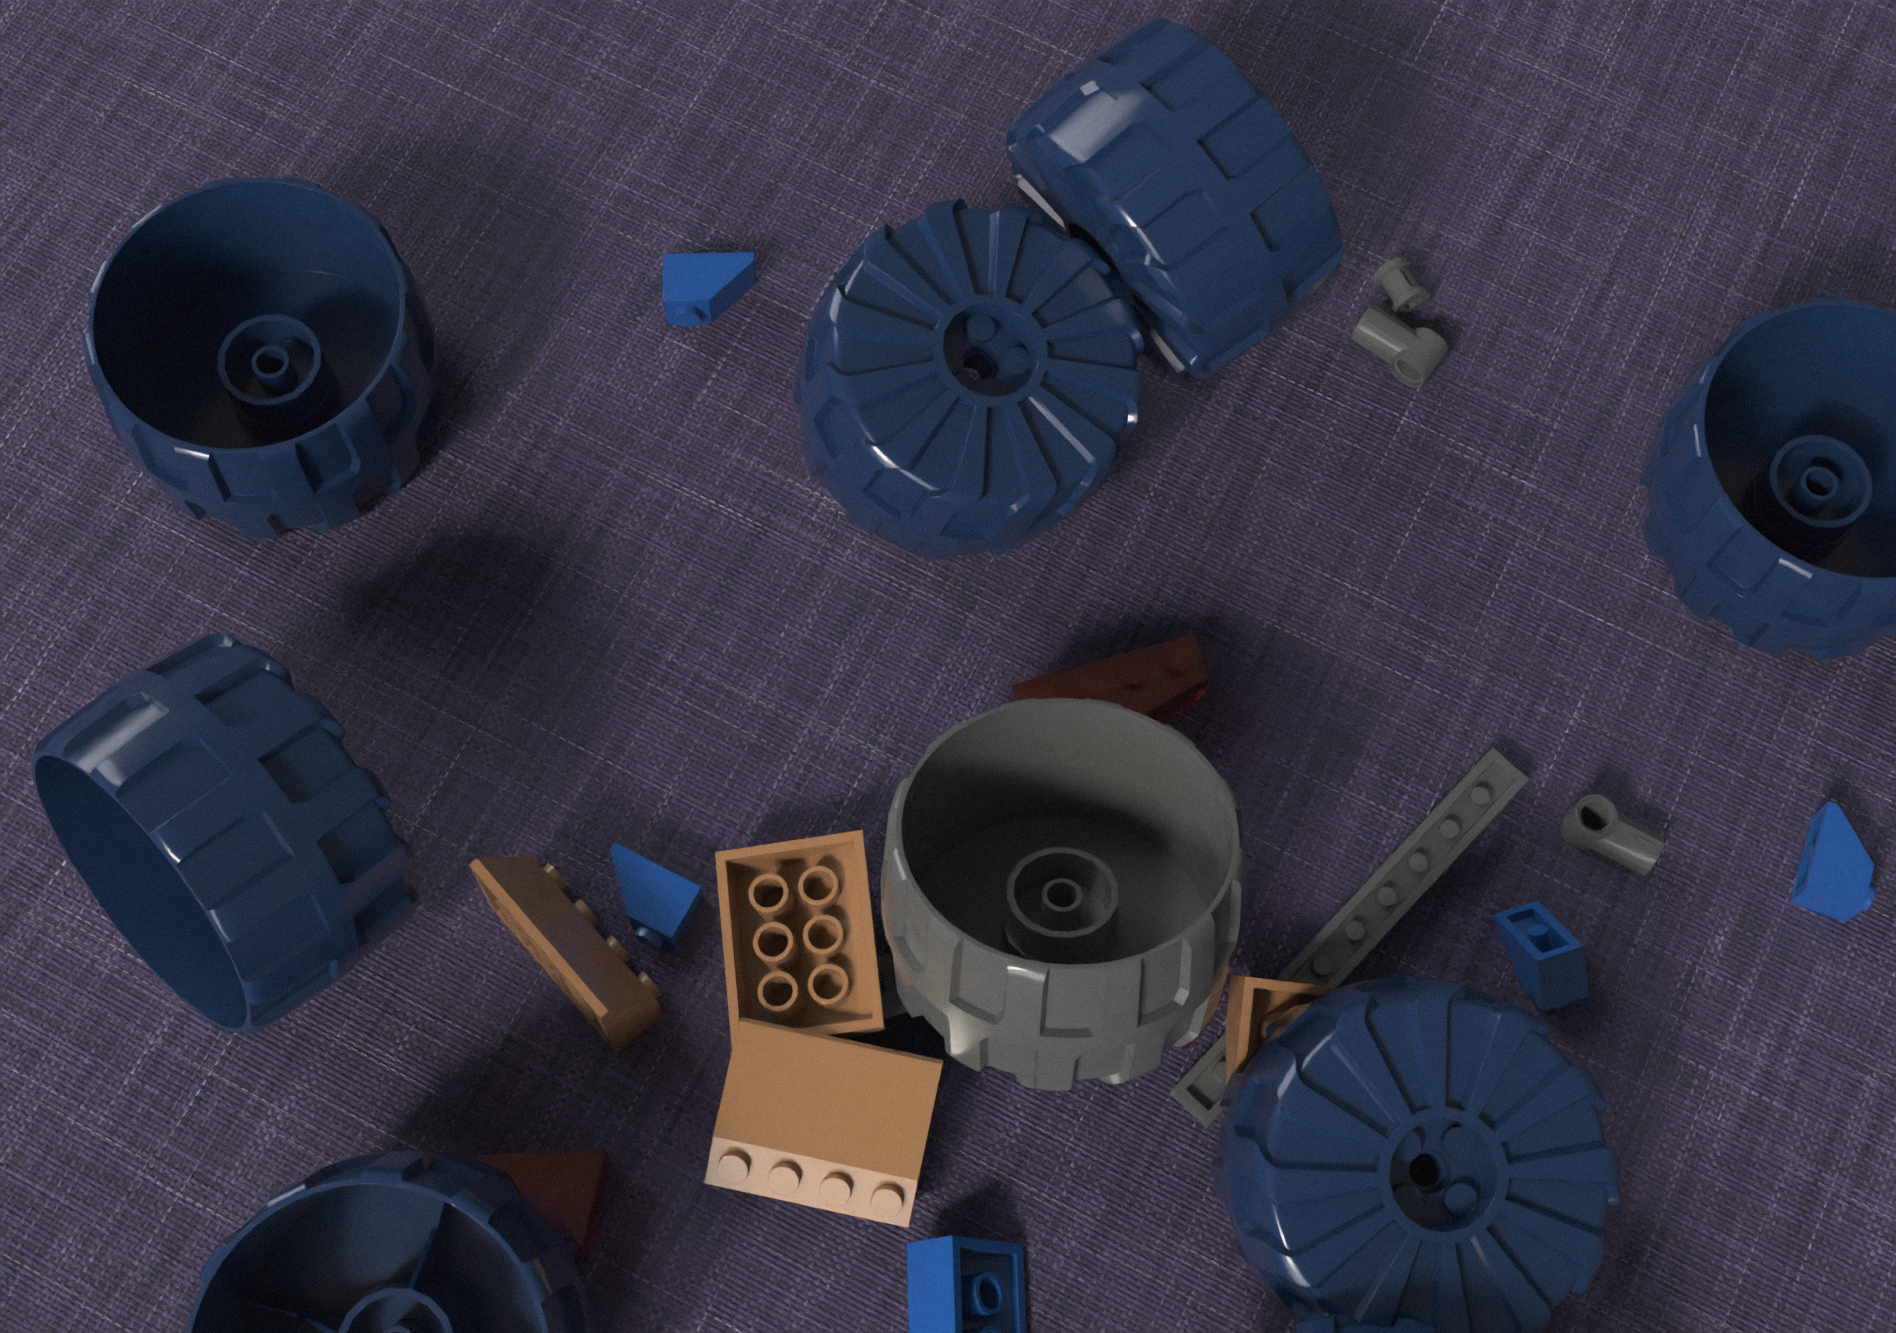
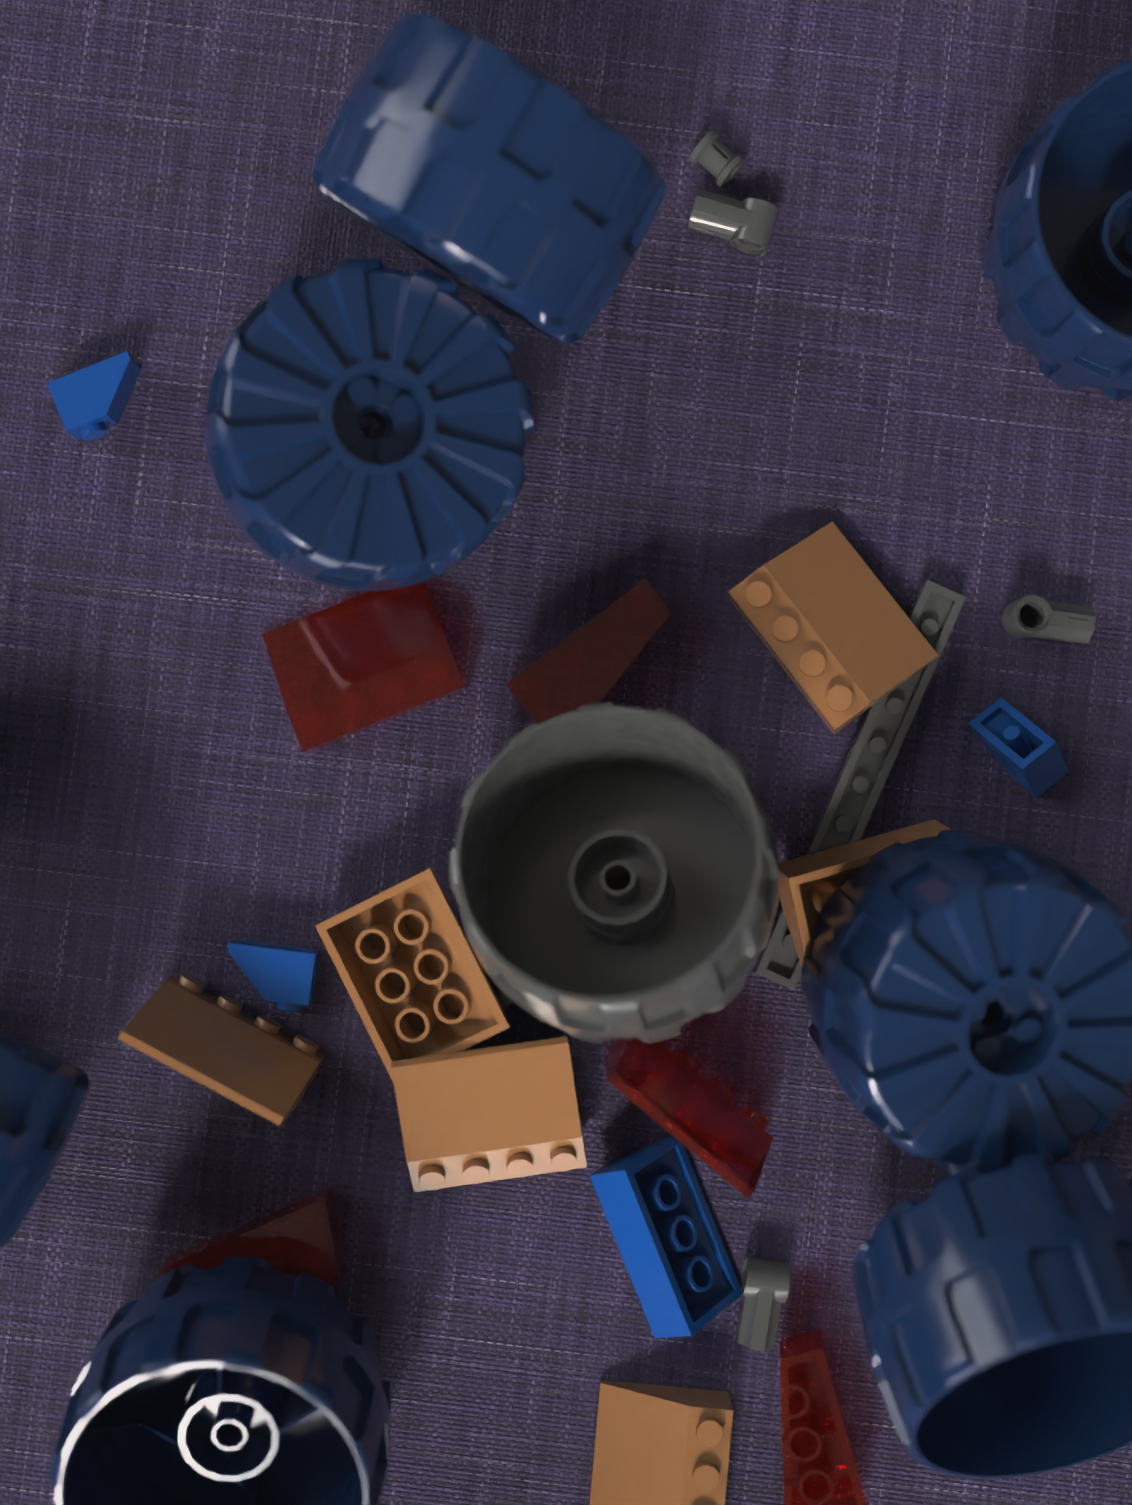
camera: 15 degrees left, 20 degrees up
none -> clear red slope [262,581,468,753]
none -> clear red slope [604,1037,773,1199]
none -> medium nougat slope [728,521,939,734]

